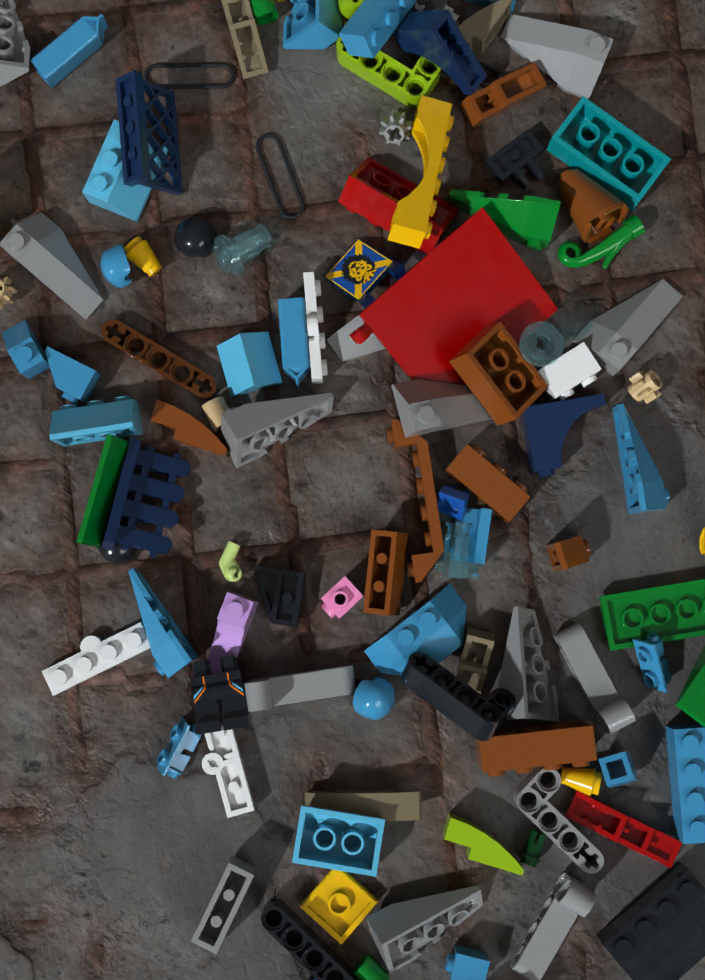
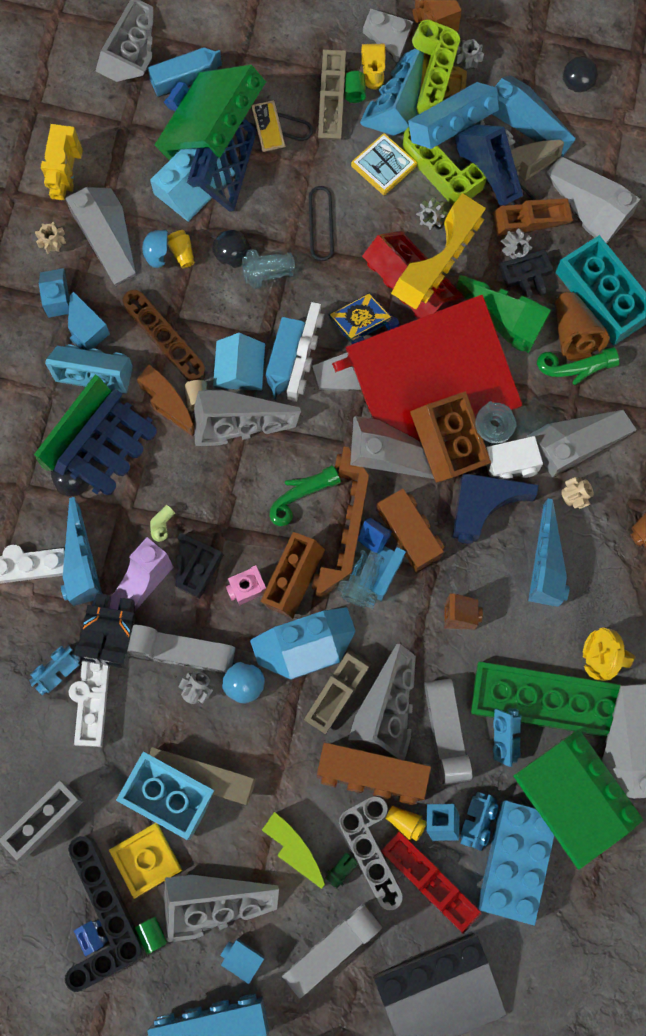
camera: 15 degrees right, 10 degrees down
black beam [401,652,516,741] -> none
none -> green panel [154,64,266,161]
none -> blue tile [164,82,189,111]
none -> light grey gear [178,671,213,704]
none -> slope [251,100,285,152]
none -> green plant [269,465,341,526]
none -> tile [351,133,417,196]
none -> dark azure hinge [459,792,498,851]
none -> light grey gear [501,228,532,259]

